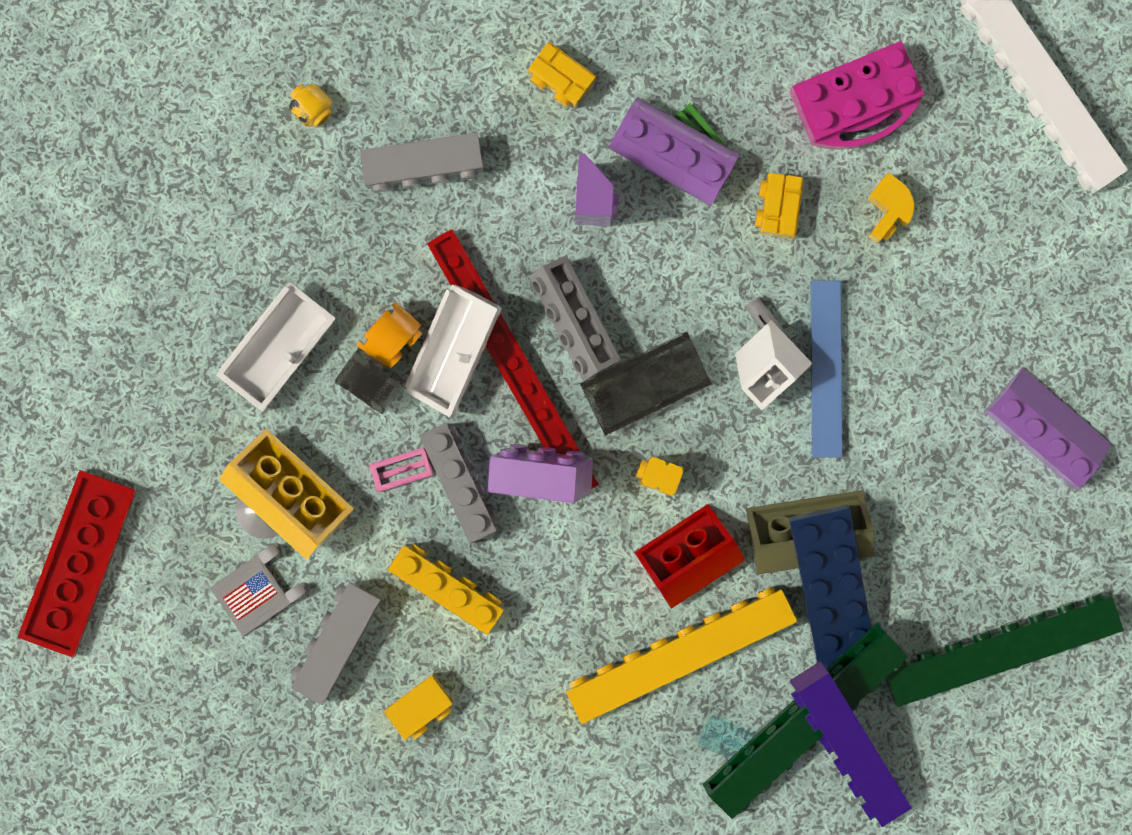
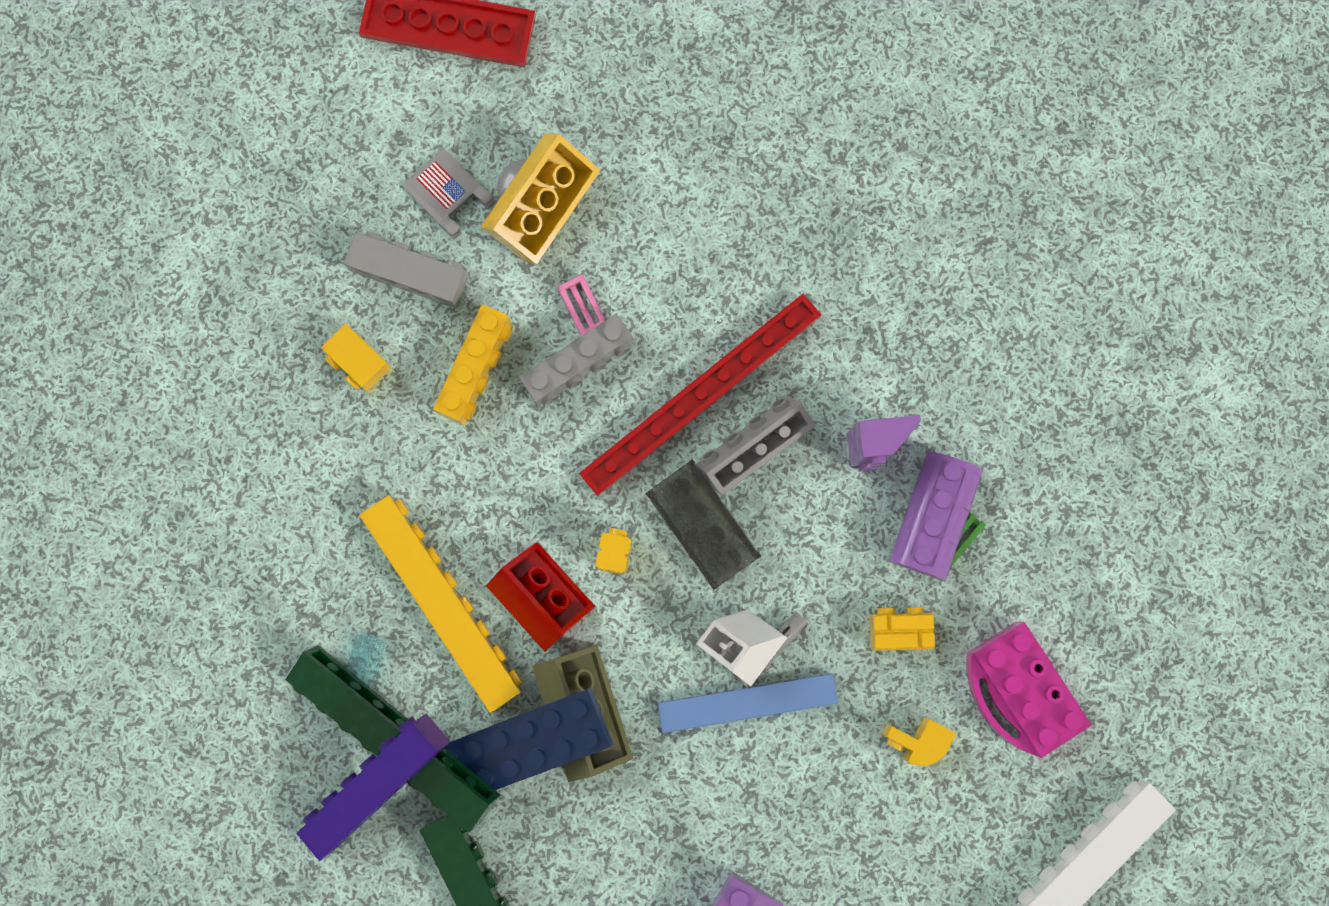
camera: 80 degrees right, 5 degrees down
white container [216,282,336,412] -> none
yellow head [289,84,333,128] -> none
clear smoke brick [334,348,406,415] -> none
light orange brick [356,301,422,369] -> none
light grey brick [360,132,484,193] -> none
white container [405,284,502,418] -> none
medium lavender brick [488,444,594,503] -> none
yellow brick [528,42,597,109] -> none

